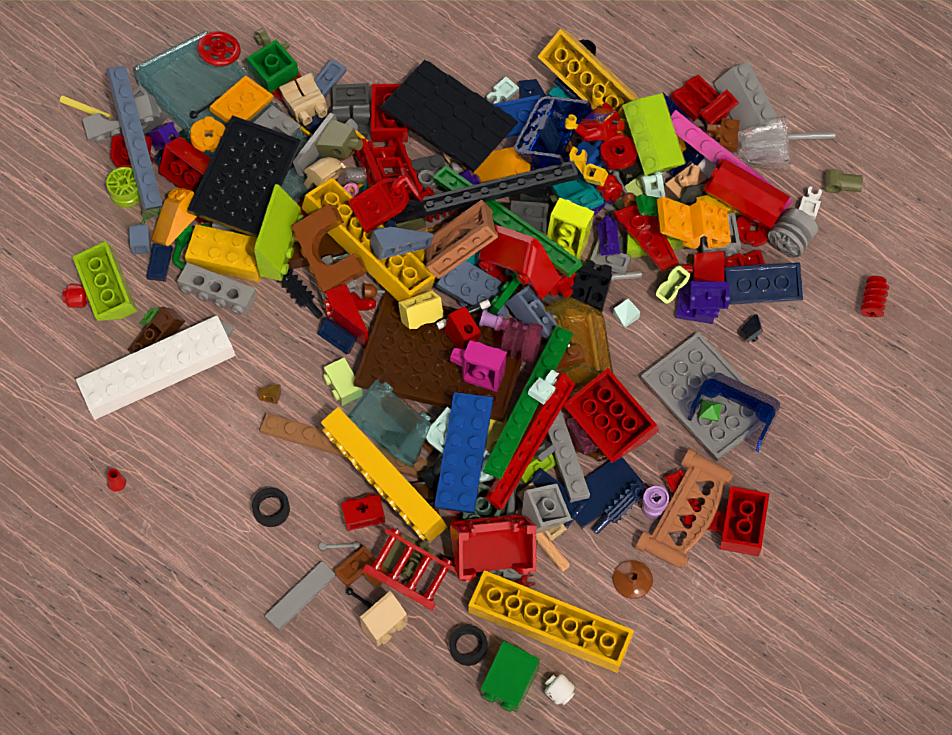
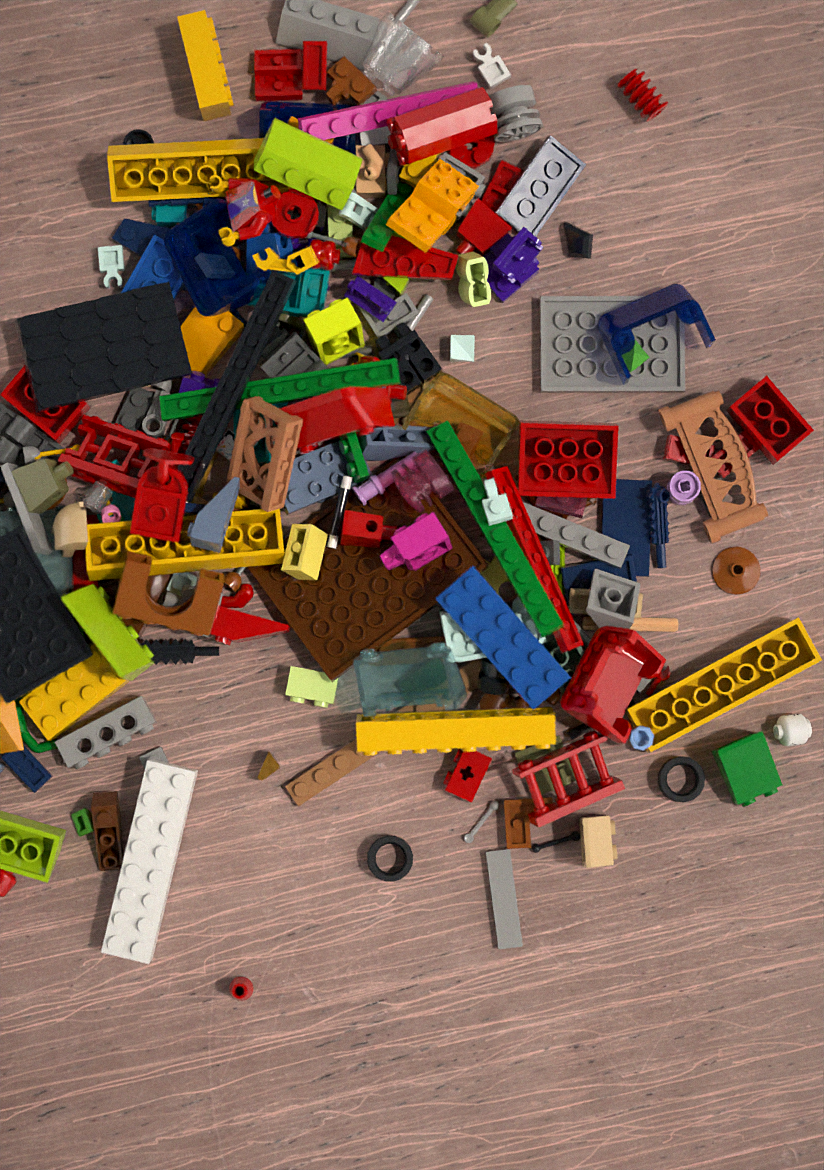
camera: 55 degrees left, 20 degrees up
dark blue plate [317,317,357,354] -> none
none -> yellow brick [177,10,234,121]
none -> light blue tile [629,725,654,750]

